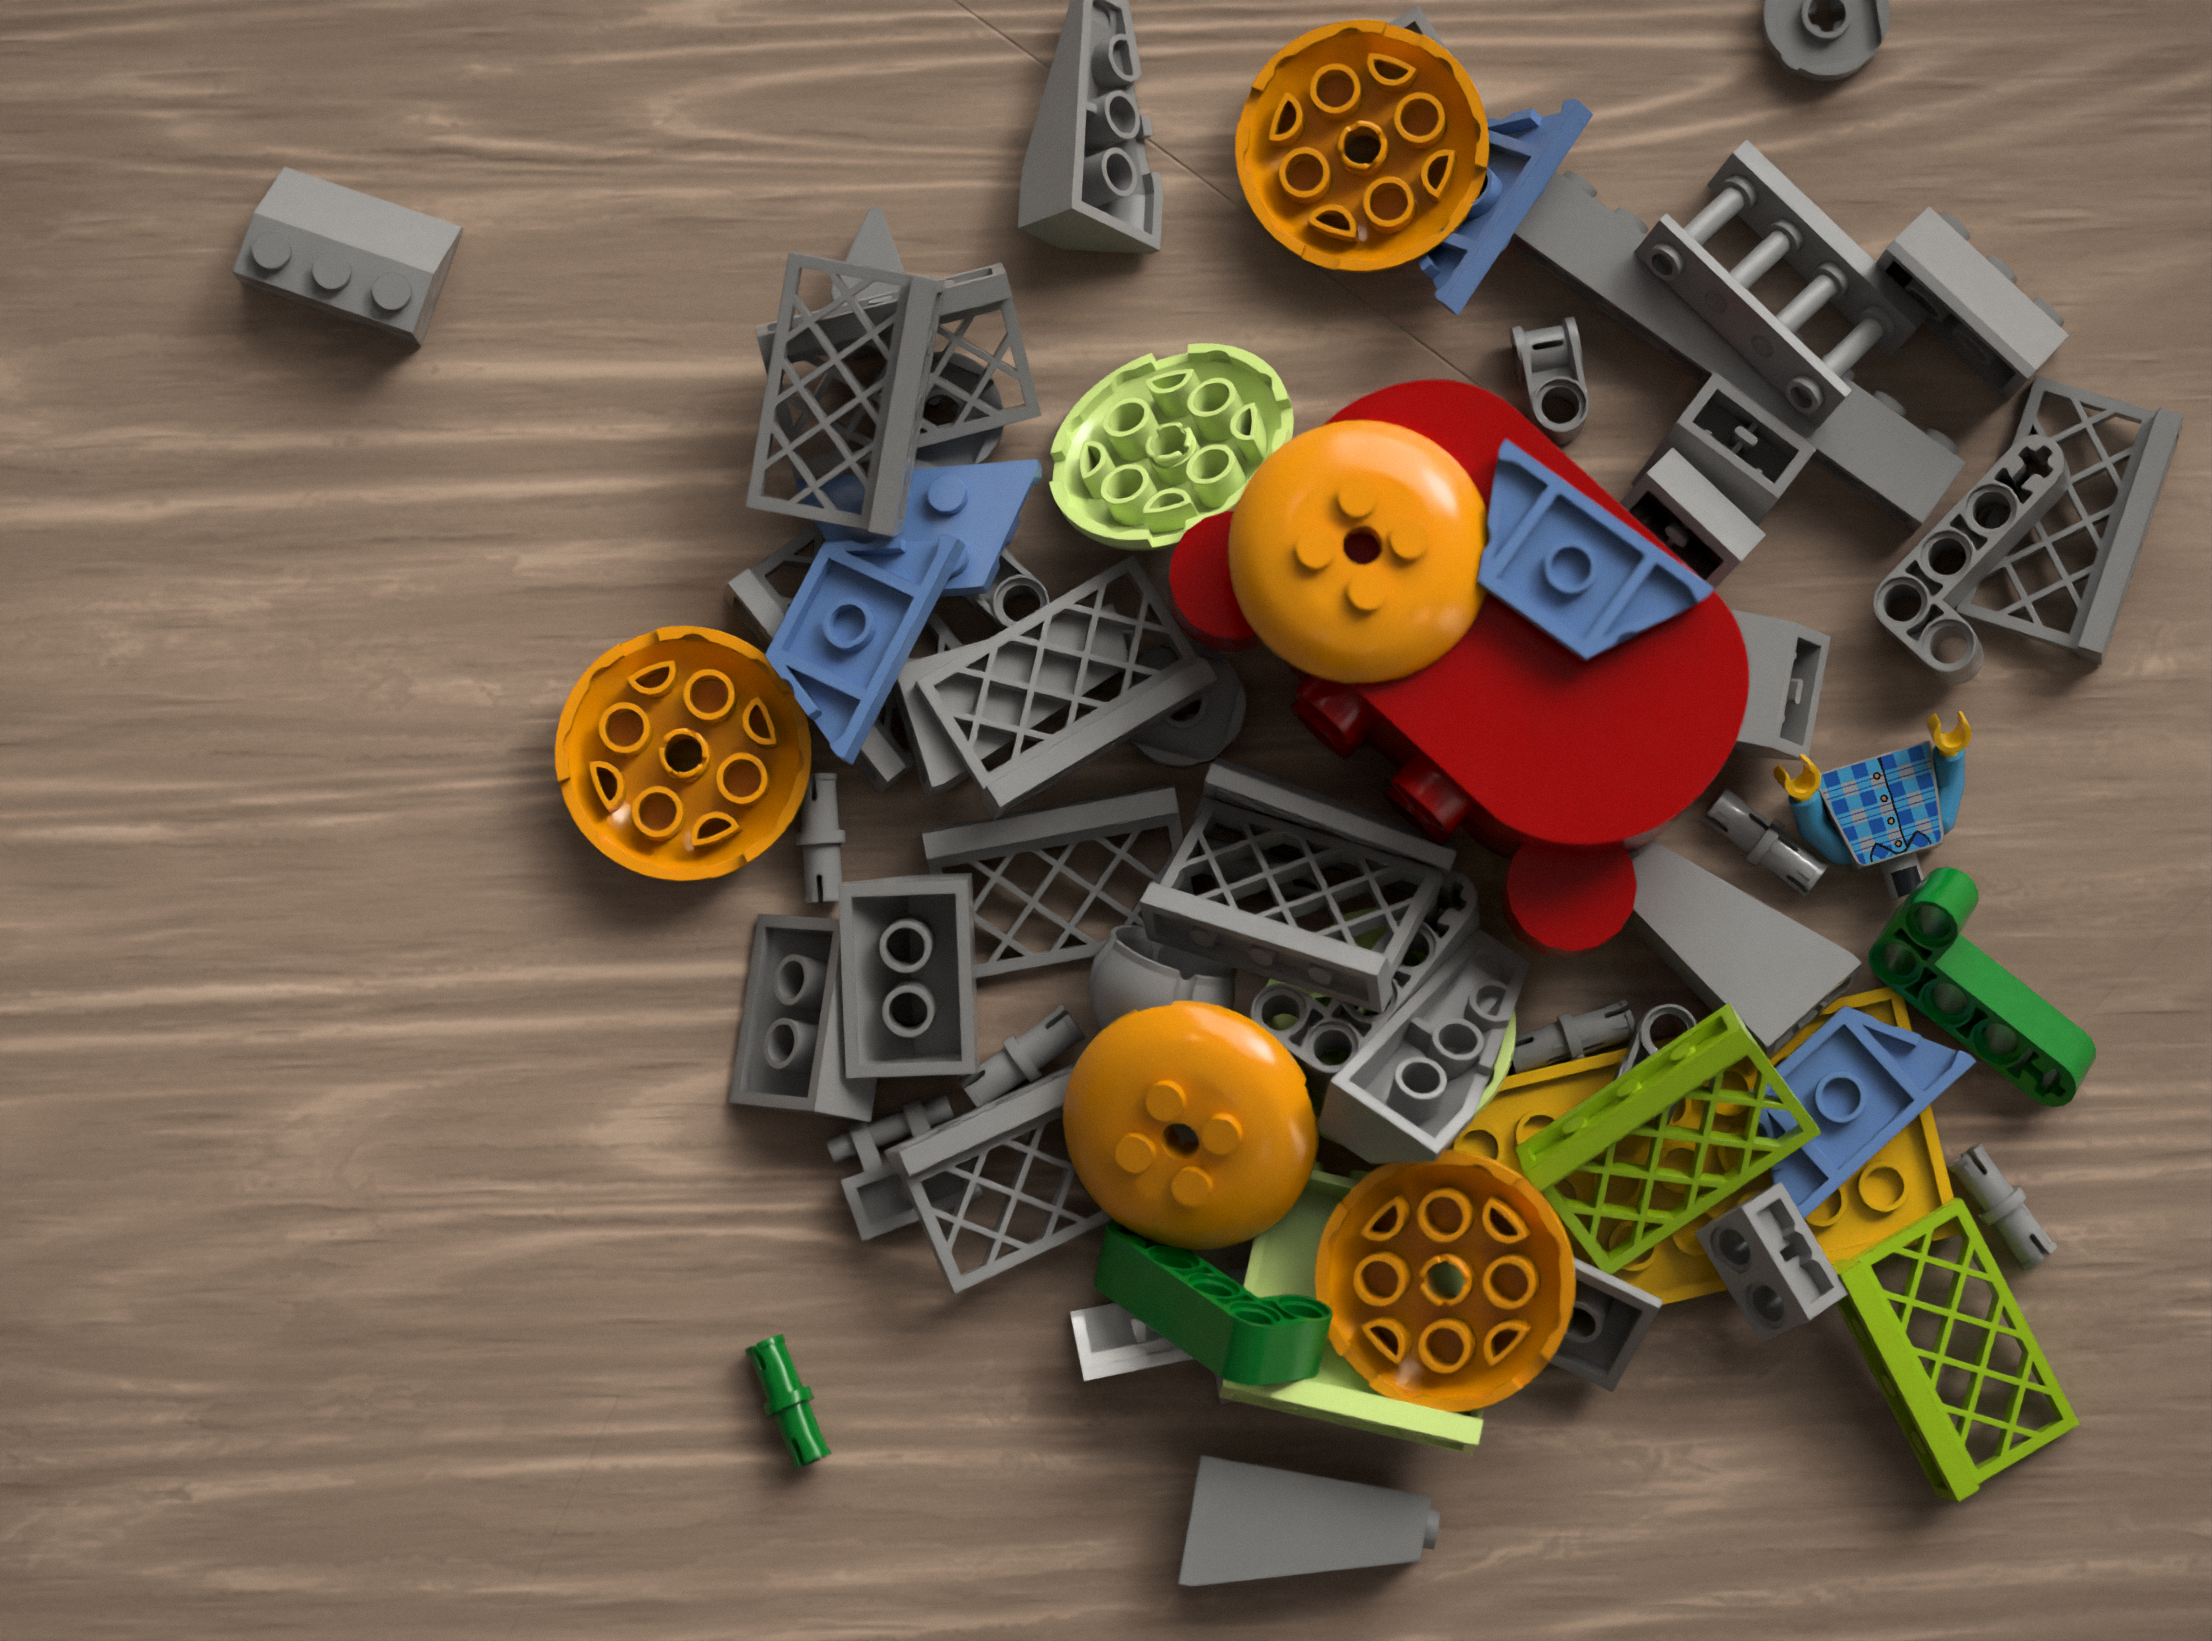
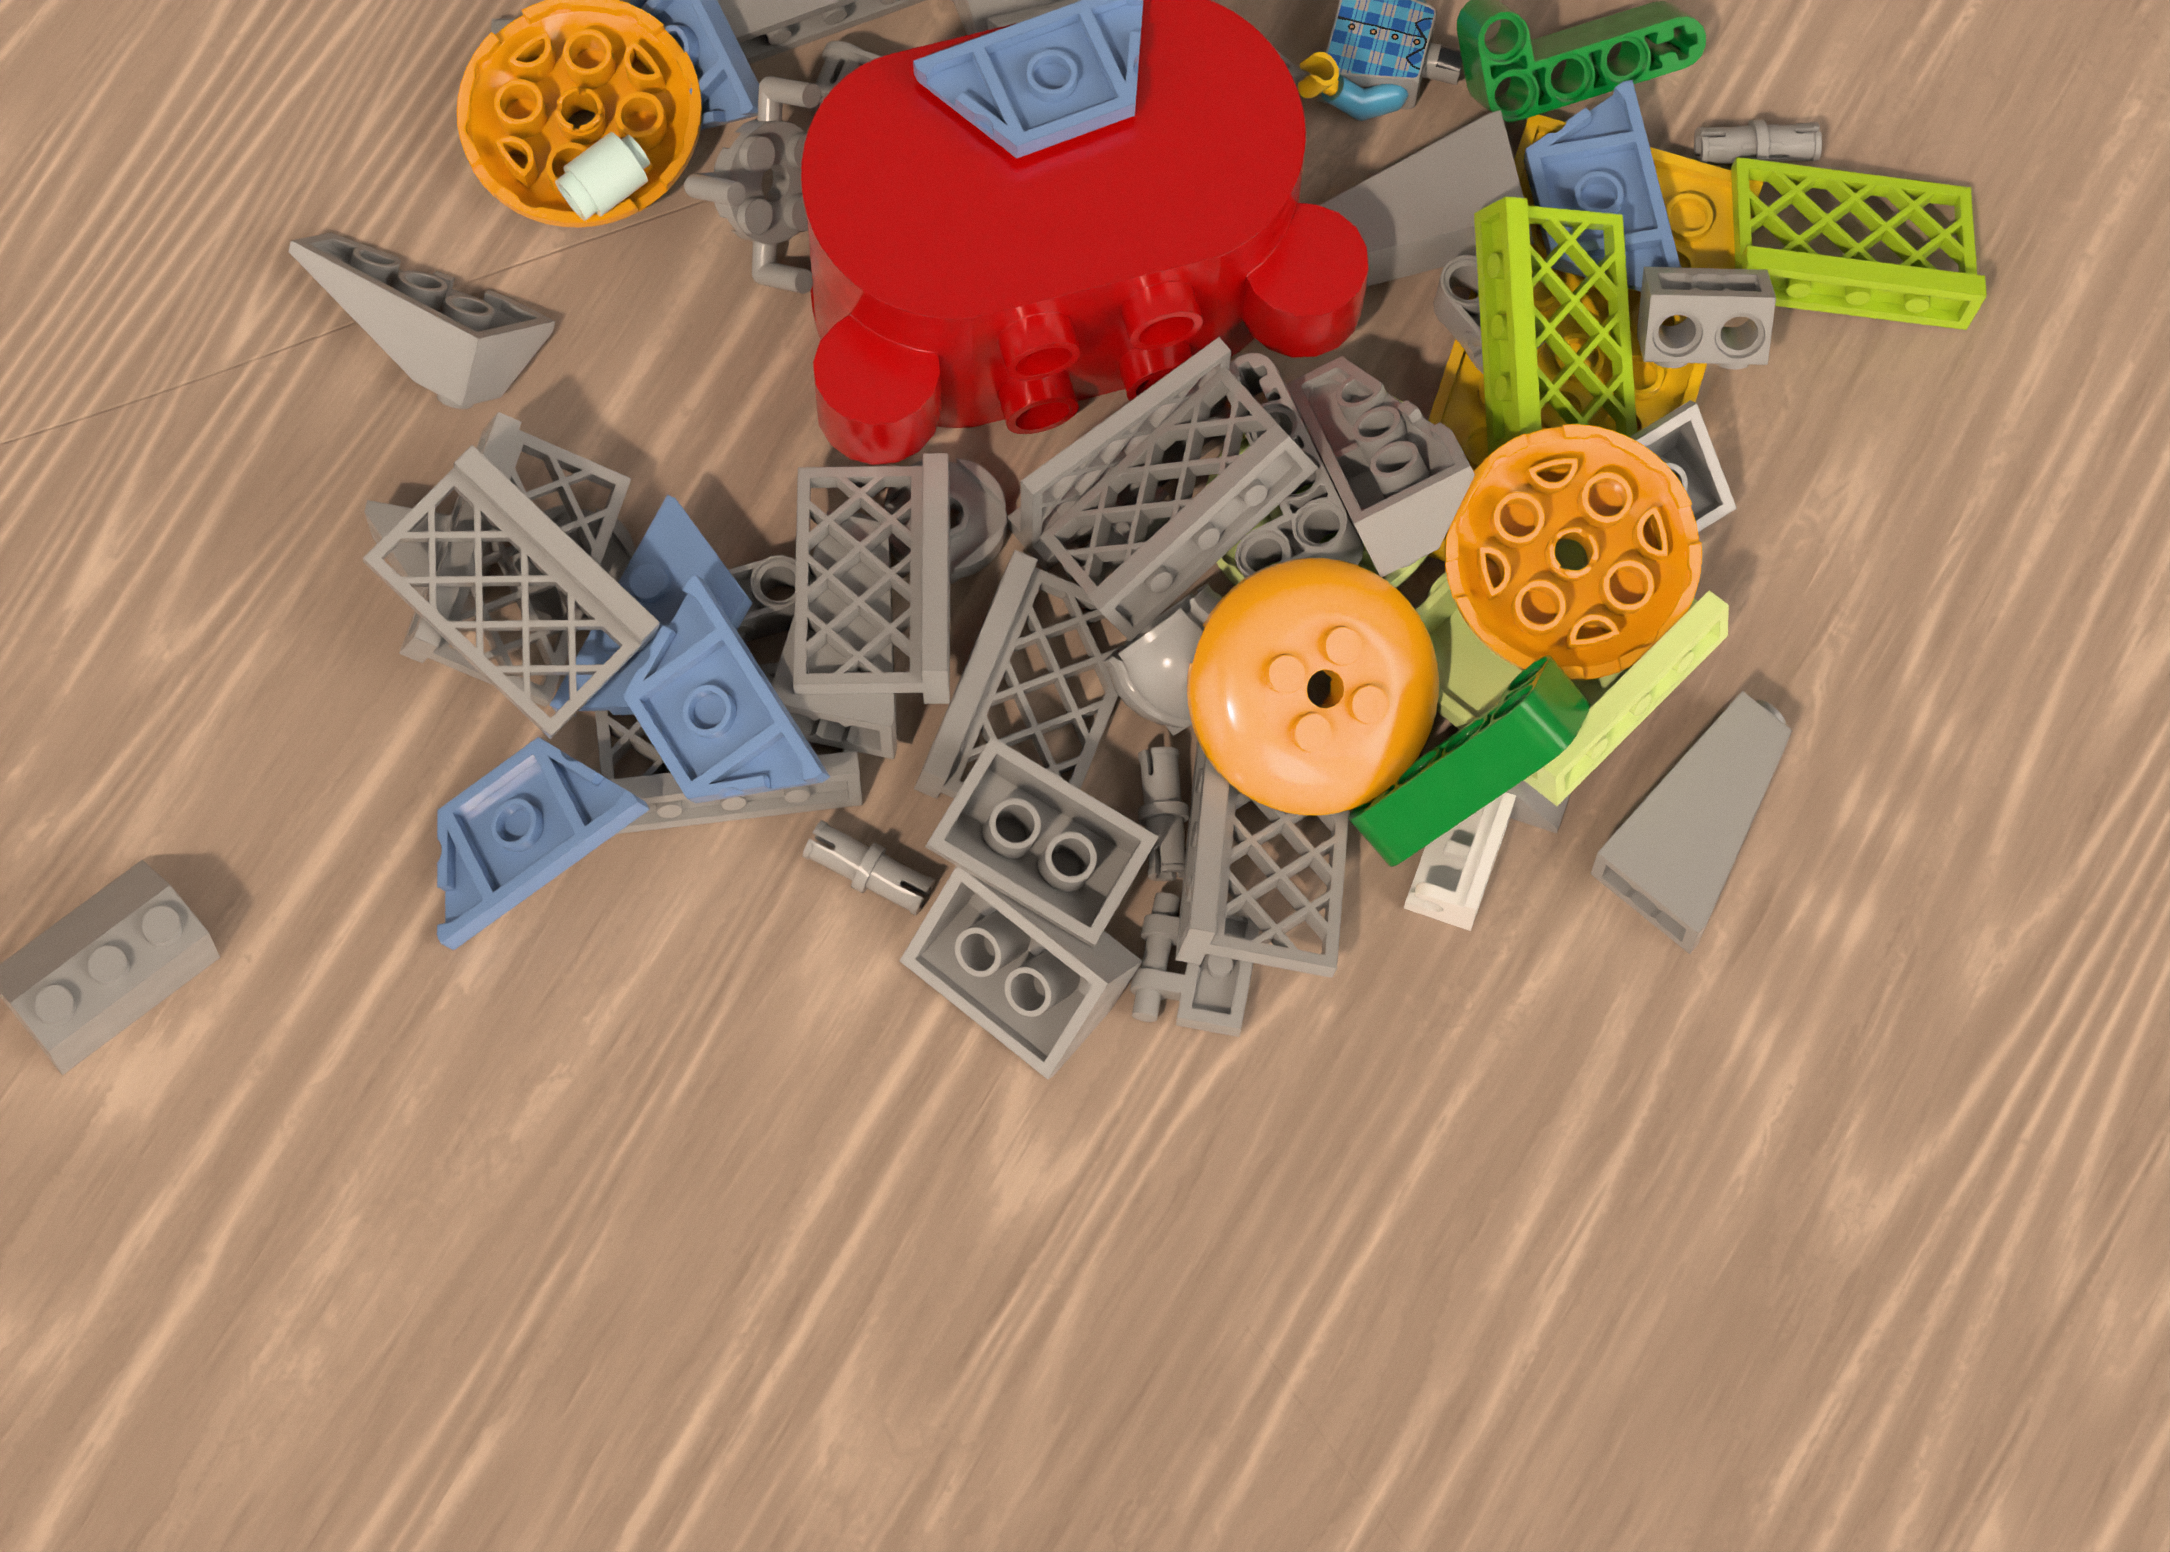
camera: 60 degrees left, 15 degrees down
light orange brick [555,626,812,882] -> none
green pin [745,1334,832,1470] -> none
yellowish green brick [1049,343,1294,551] -> none
light orange brick [1228,420,1489,684] -> none
light grey pin [1511,999,1636,1075] -> none
light grey pin [1701,787,1829,897] -> none
none -> medium blue wing [437,737,650,950]
none -> light aqua brick [555,132,650,221]
none -> light grey plate [684,76,821,294]

